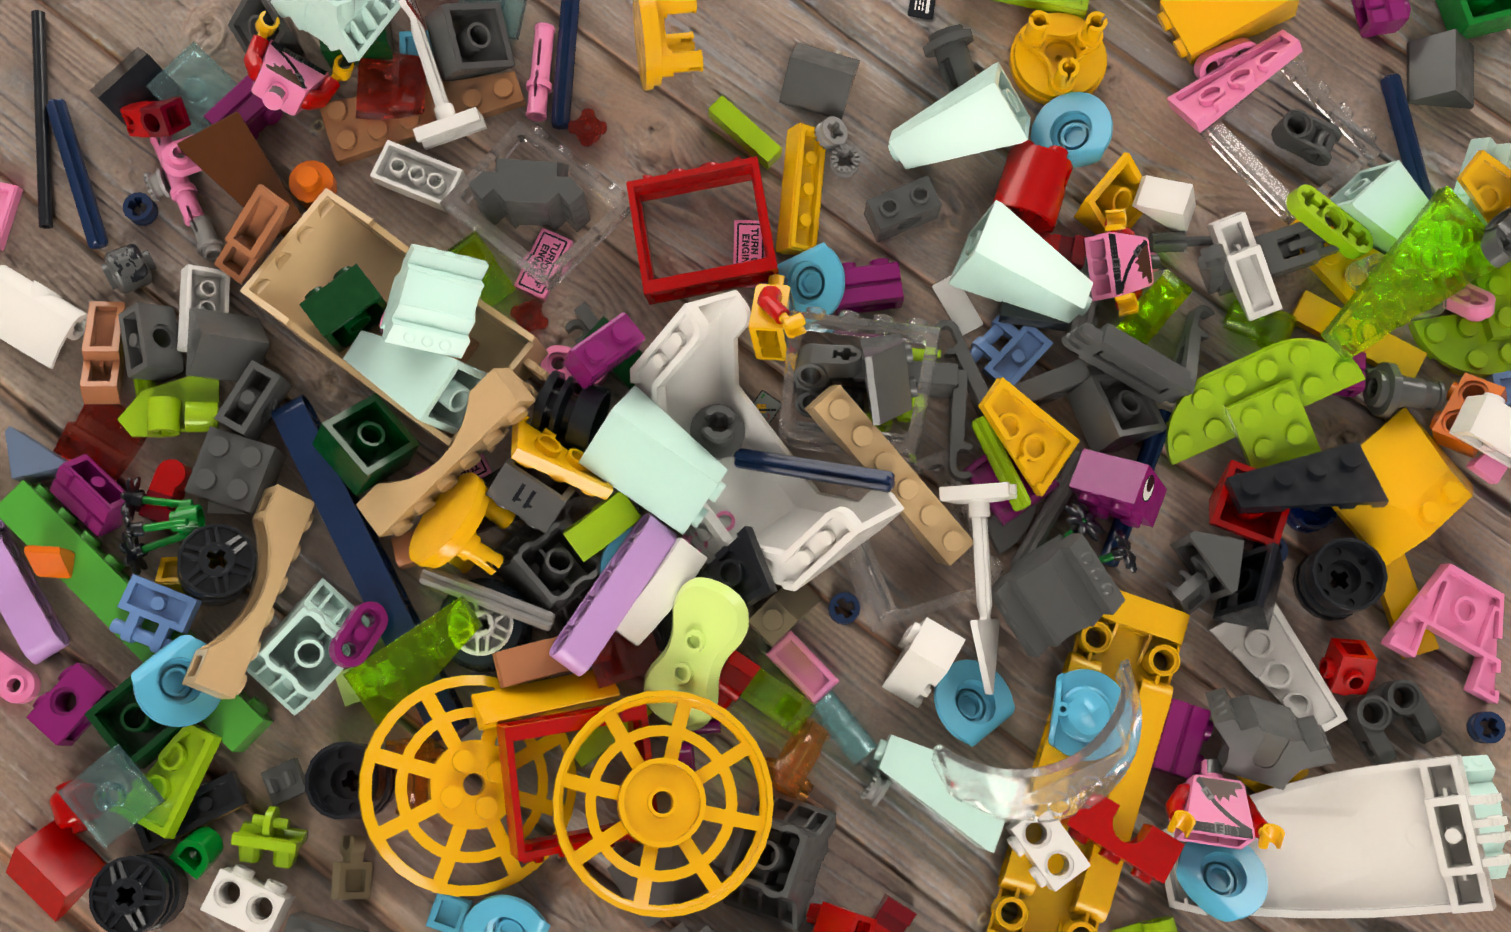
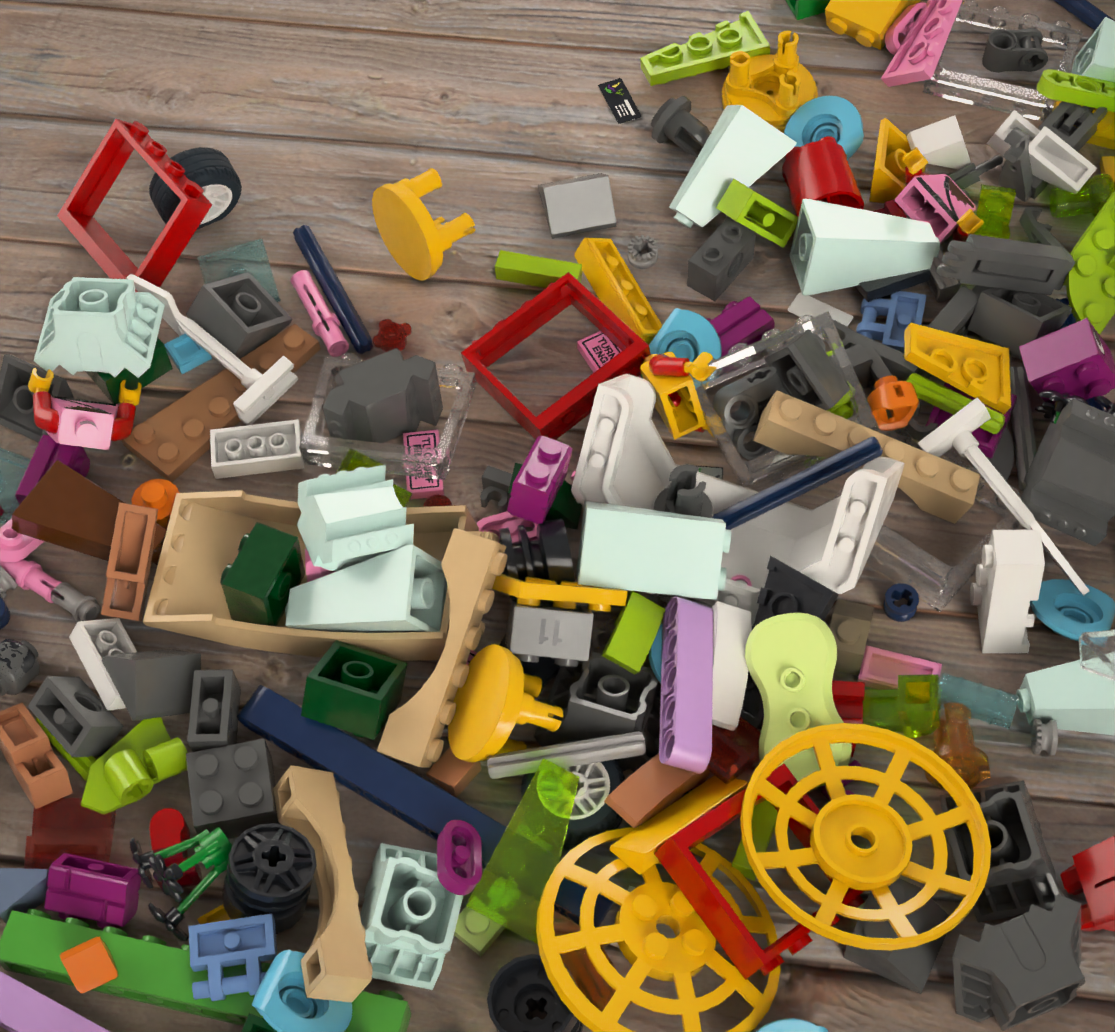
camera: 25 degrees left, 20 degrees down
clear red slope [356,53,426,120] -> none
light grey bush [814,116,848,150] -> none
none -> lime brick [716,179,798,248]
none -> orange piece [867,375,919,431]

